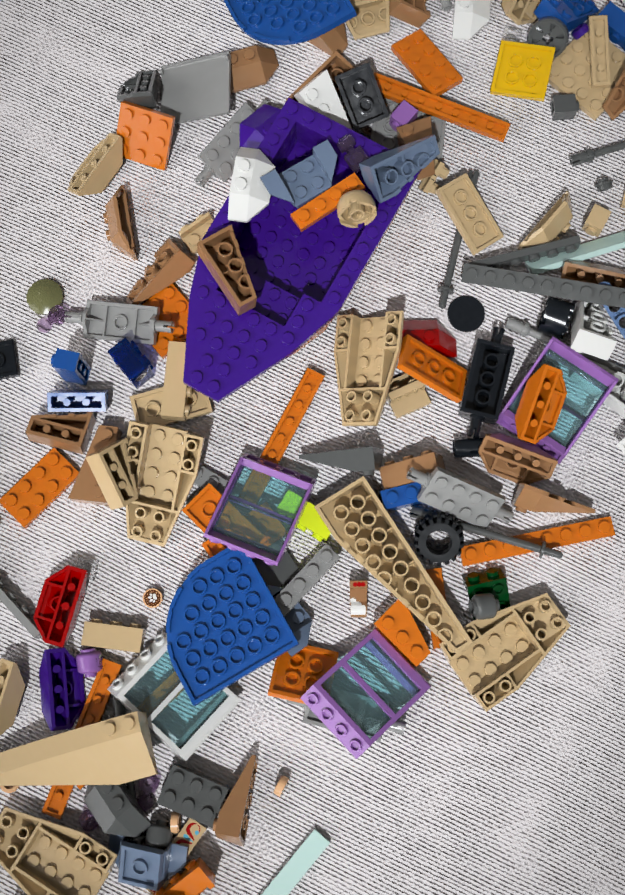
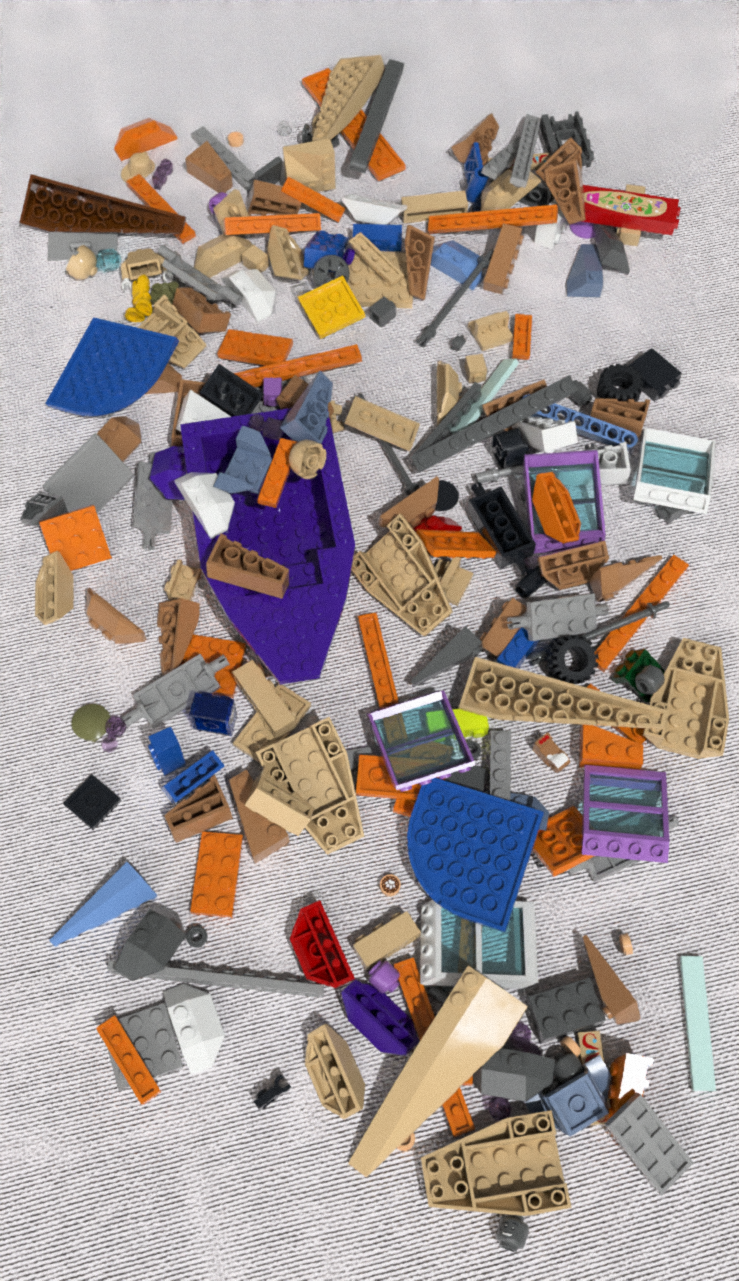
camera: 45 degrees left, 15 degrees down
none -> medium nougat wedge [378,476,439,528]
none -> dark grey plate [461,741,481,760]

